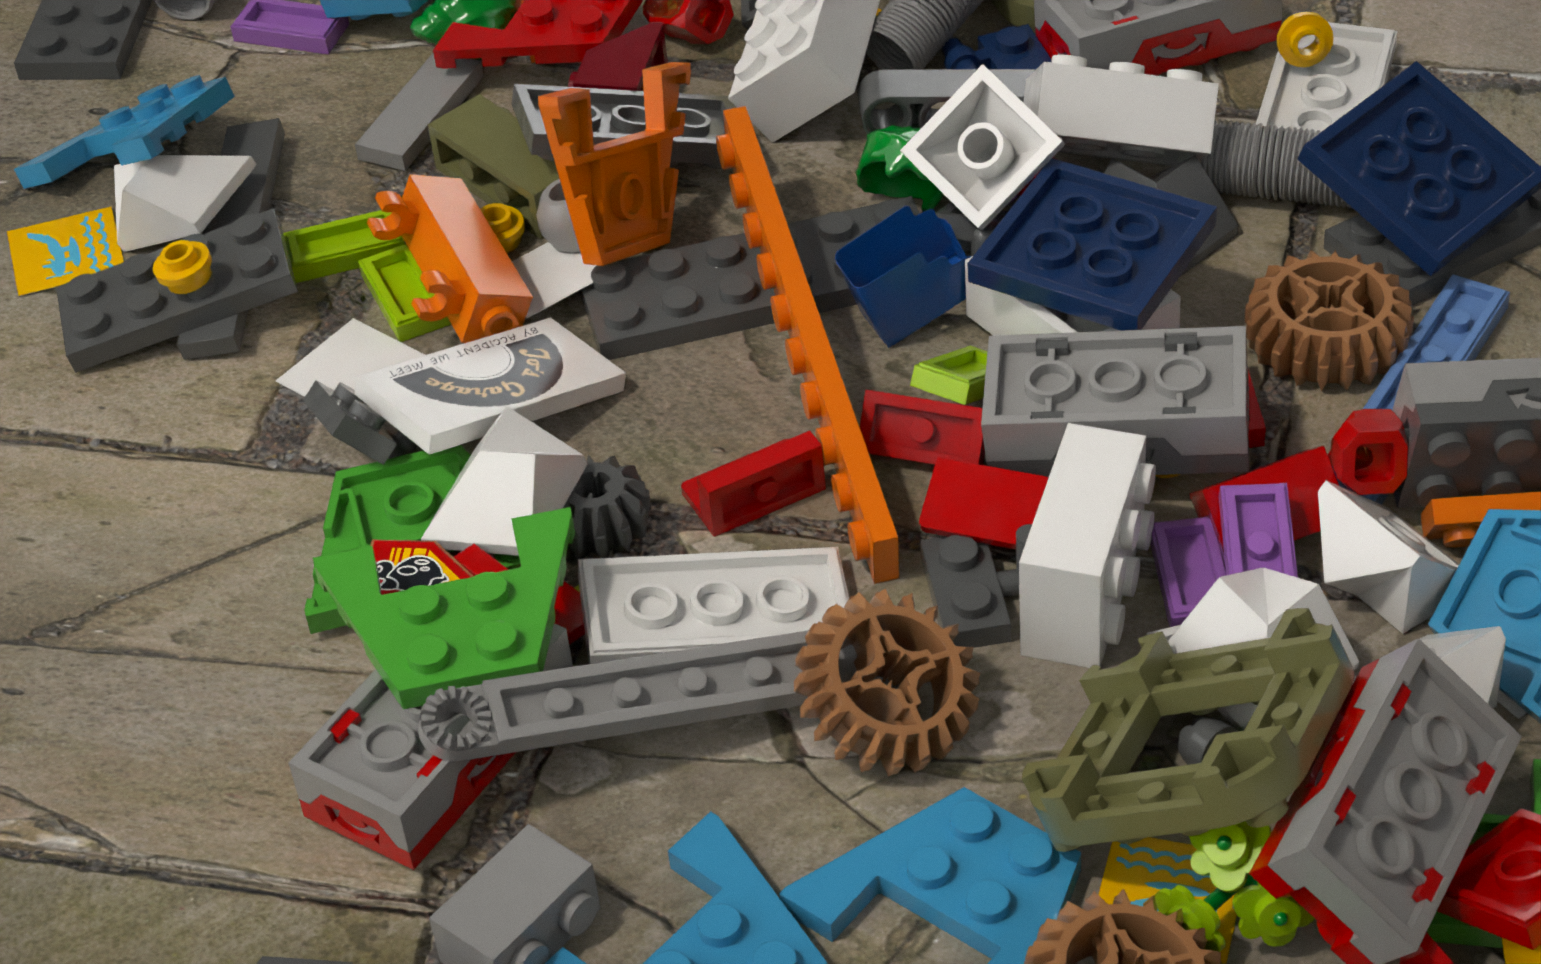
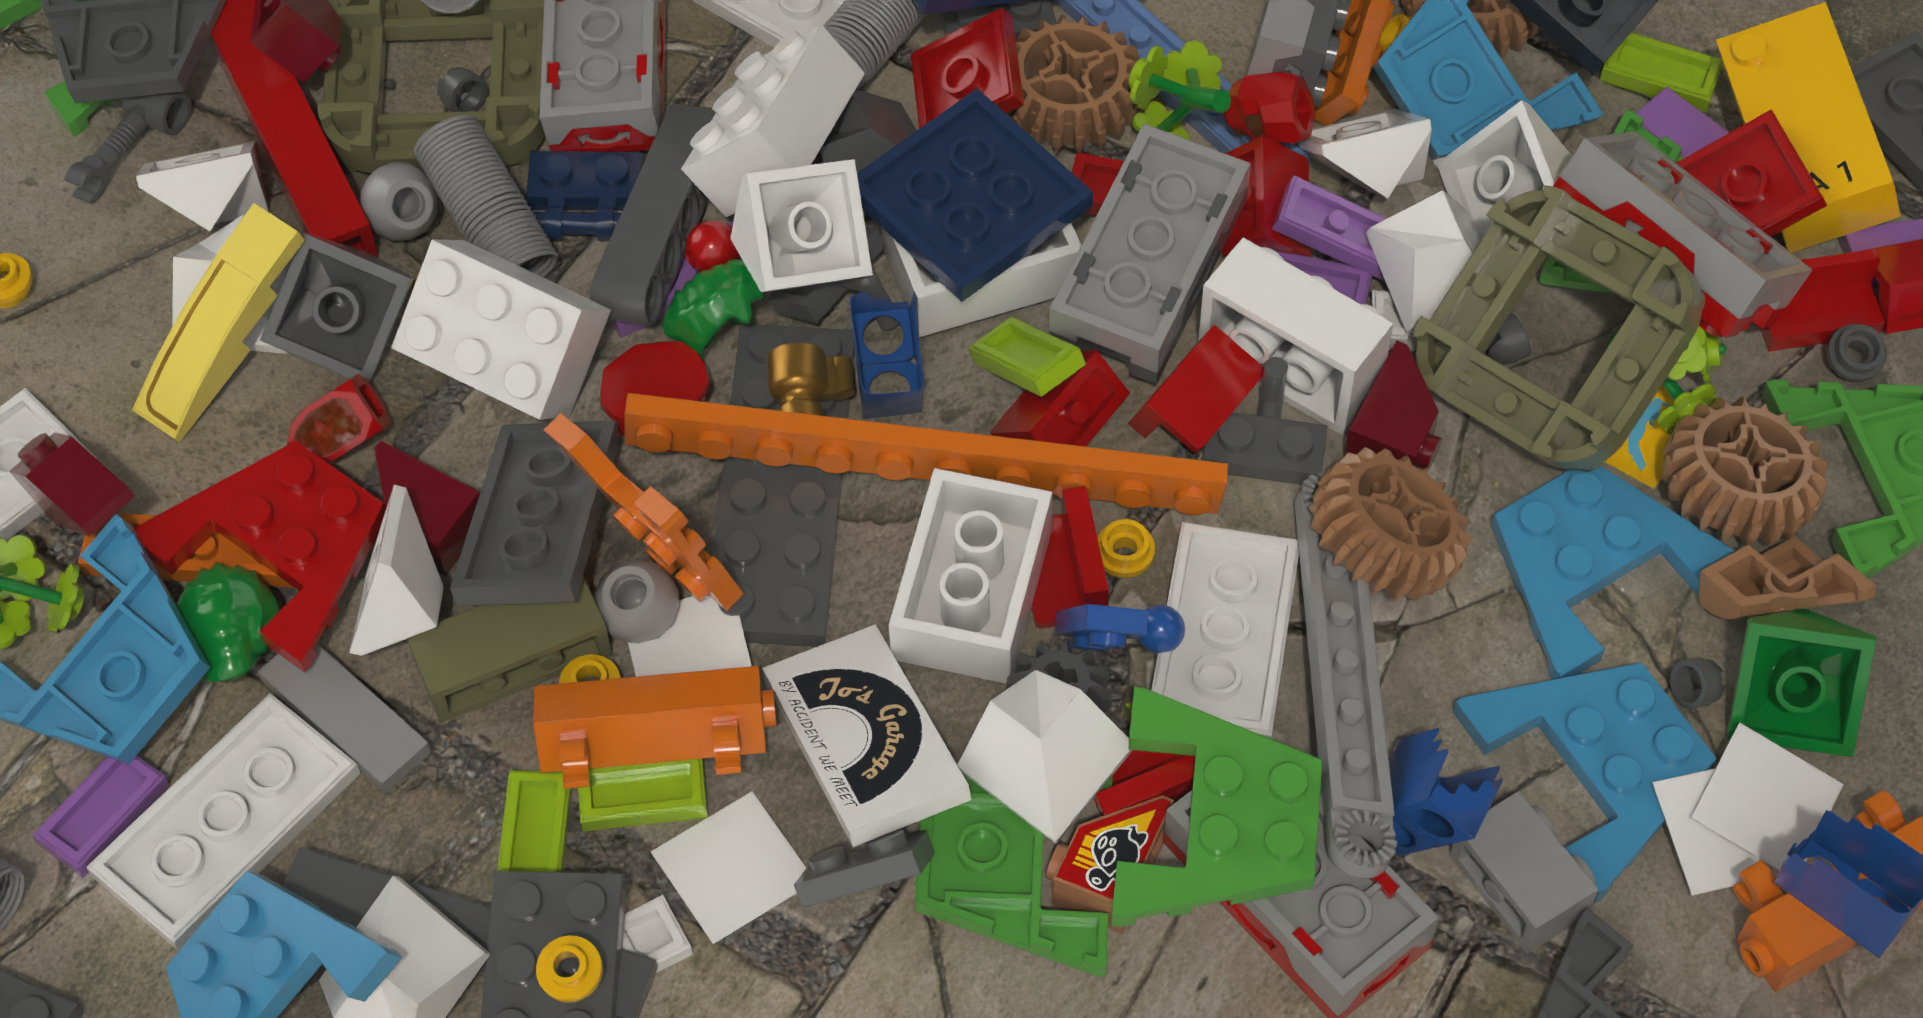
camera: 75 degrees left, 15 degrees up
none -> white tile [86,693,361,951]
none -> white slope [349,485,444,656]
none -> red hat [600,341,711,453]
none -> white tile [621,895,693,973]
none -> pearl gold piece [767,343,855,416]
none -> white brick [889,468,1053,684]
none -> red tile [910,7,1024,129]
none -> blue plate [1055,604,1185,654]
none -> yellow plate [1097,519,1155,578]
none -> lime plant [1129,40,1231,140]
none -> dark red slope [1344,340,1442,471]
none -> blue piece [1388,728,1503,856]

